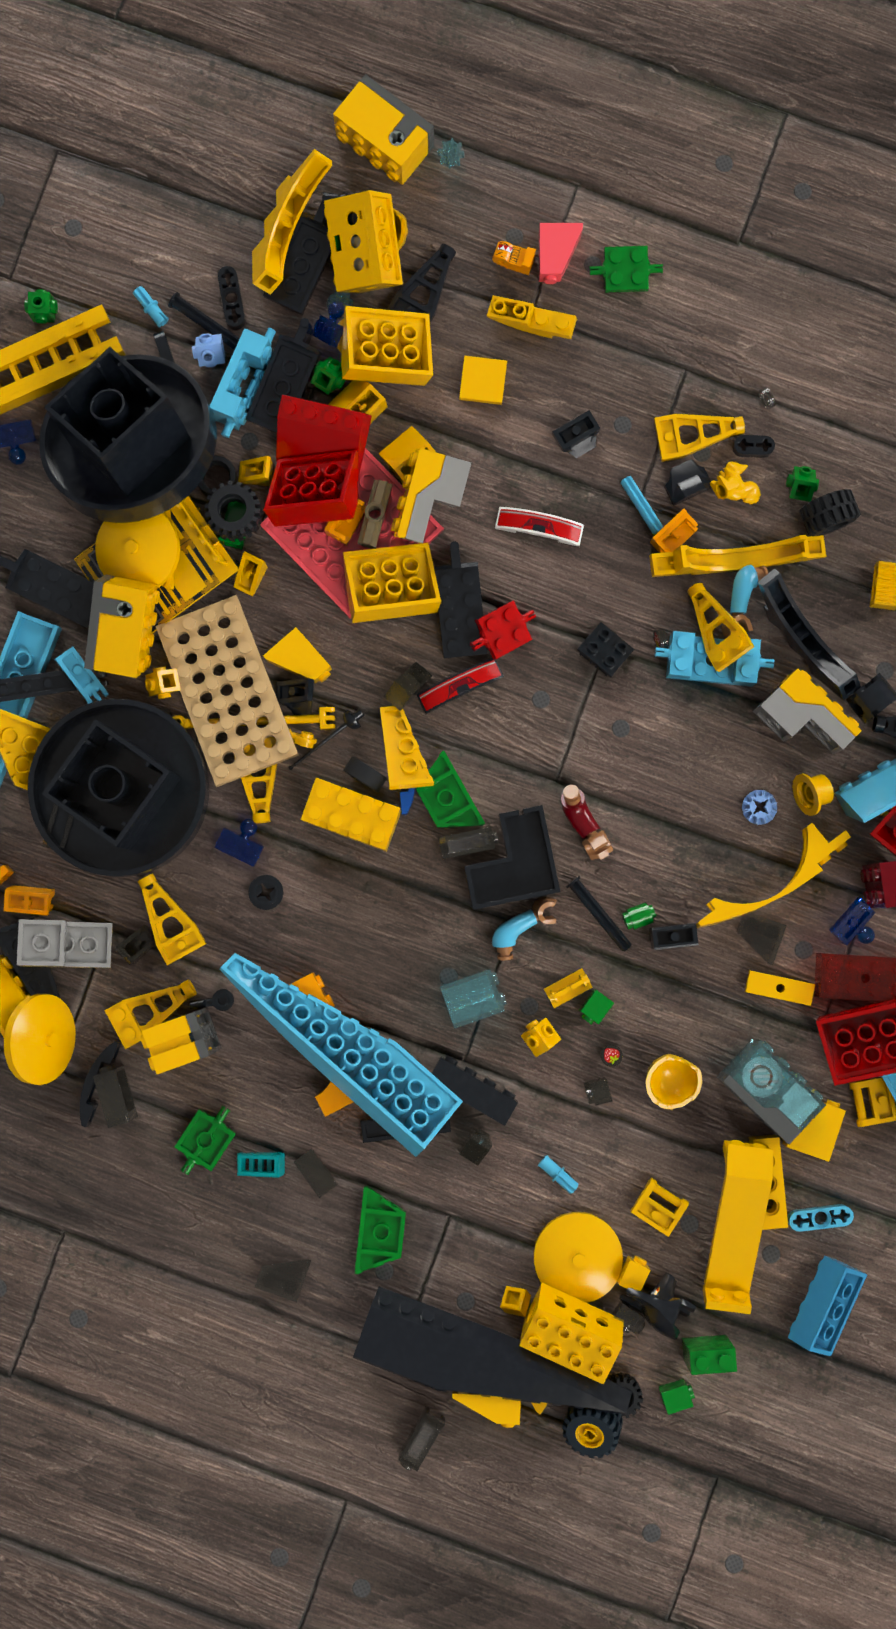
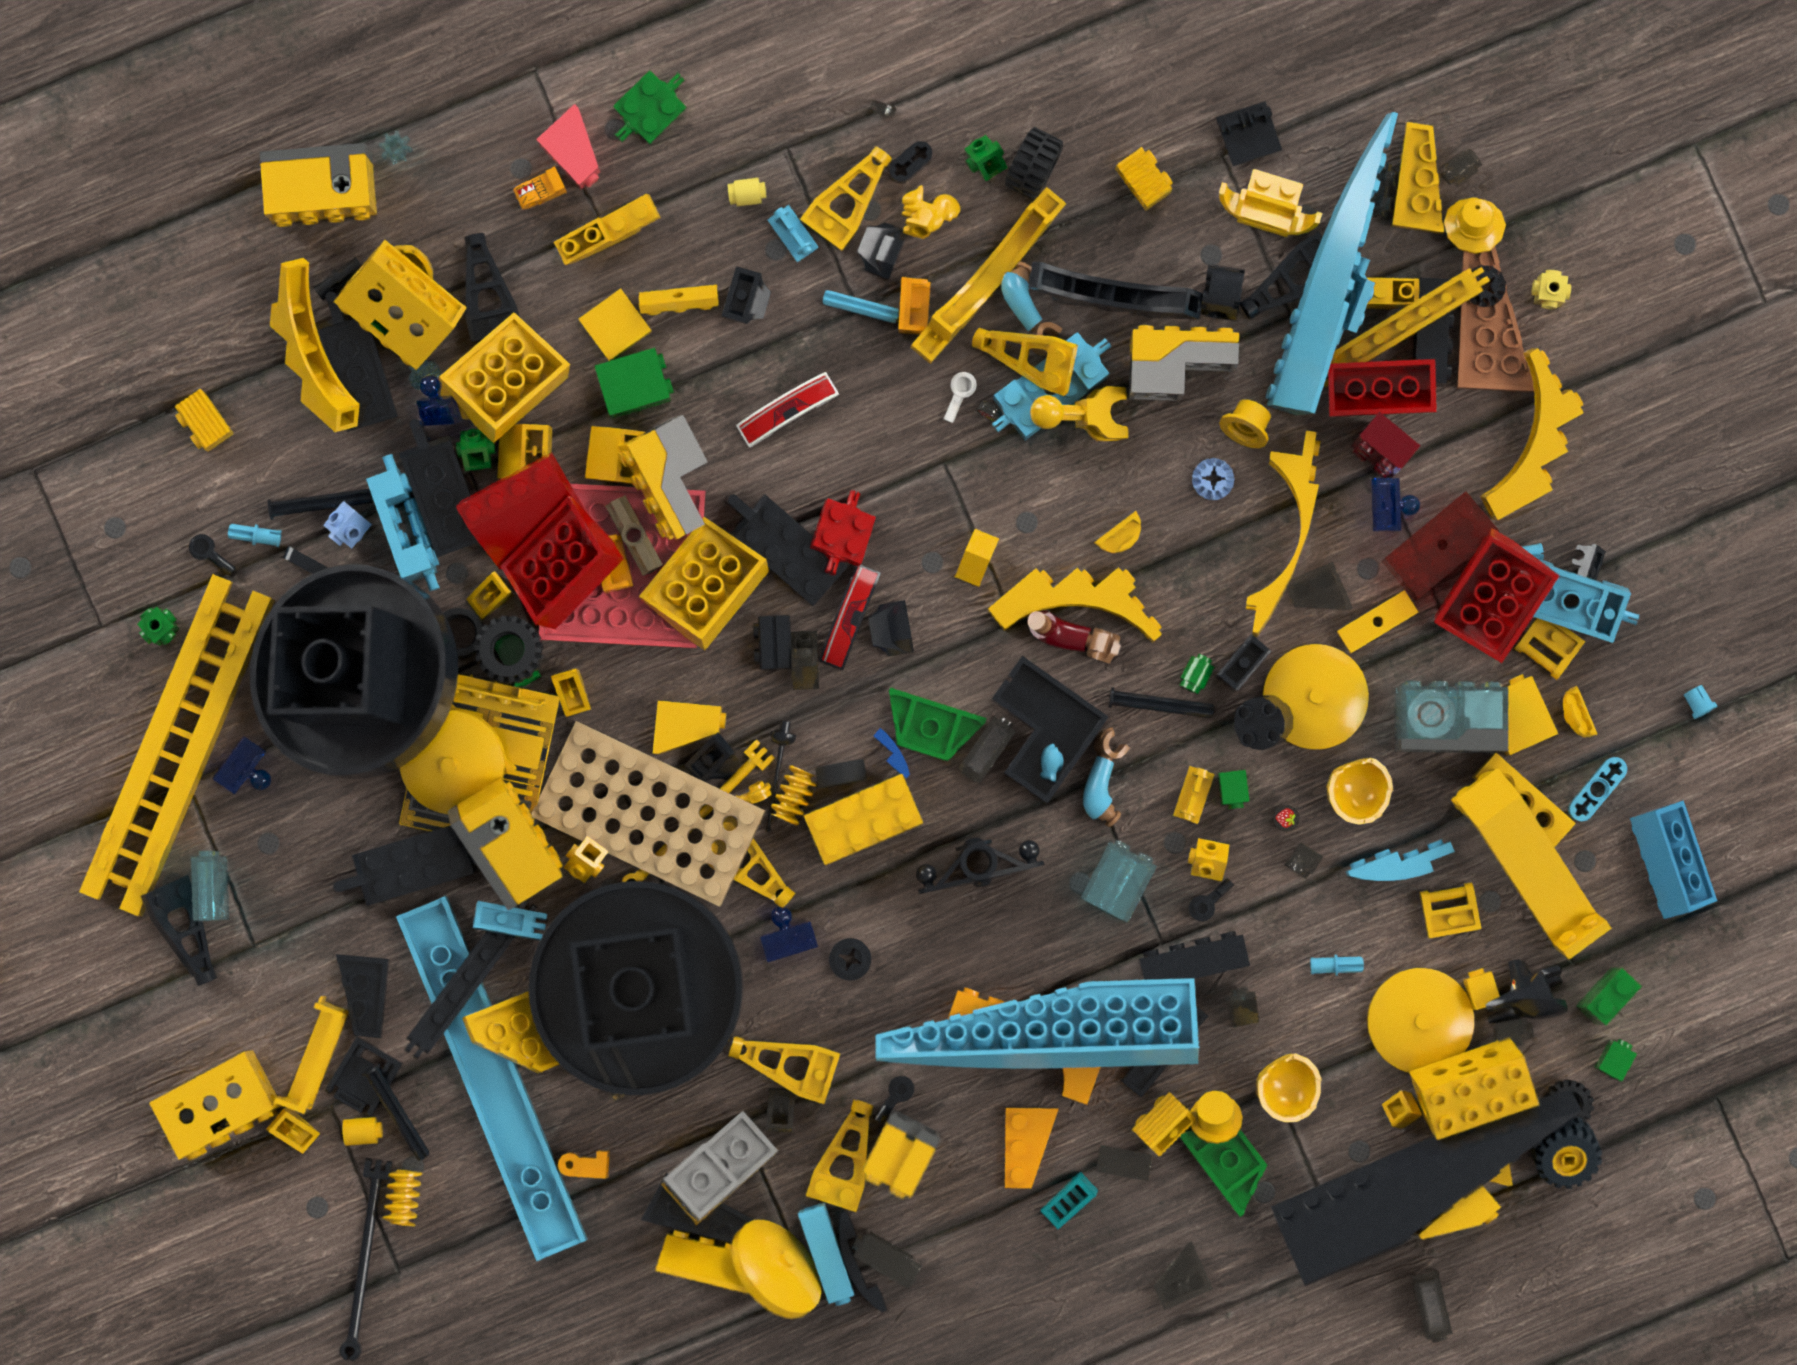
camera: 40 degrees left, 0 degrees up
light orange hinge [4,885,55,916] -> none
green plate [175,1106,236,1175] -> none
black beam [218,266,246,330] -> none
yellow wing [380,705,434,790] -> none
black hinge [577,622,634,678] -> none
none -> yellow brick [175,389,234,452]
none -> black plate [189,534,236,576]
none -> green brick [595,348,674,419]
none -> yellow tile [639,285,719,315]
none -> light yellow brick [728,177,767,207]
none -> black brick [753,615,792,671]
none -> medium azure hinge [768,205,819,262]
none -> yellow piece [771,765,817,825]
none -> medium azure slope [798,1202,855,1306]
none -> black slope [868,600,914,657]
none -> black piece [916,837,1045,894]
none -> white plate [944,372,977,423]
none -> yellow slope [955,529,999,587]
none -> yellow arch [987,567,1162,643]
none -> light orange wing [1005,1108,1059,1188]
none -> yellow piece [1030,386,1129,442]
none -> medium azure animal [1040,744,1063,782]
none -> yellow plate [1094,511,1141,553]
none -> yellow brick [1132,1092,1196,1156]
none -> black plate [1189,878,1234,921]
none -> yellow piece [1190,1091,1243,1144]
none -> black brick [1234,695,1294,750]
none -> yellow cylinder [1256,1054,1322,1122]
none -> yellow dish [1262,644,1369,750]
none -> medium azure slope [1345,839,1455,881]
none -> yellow plate [1563,686,1597,738]

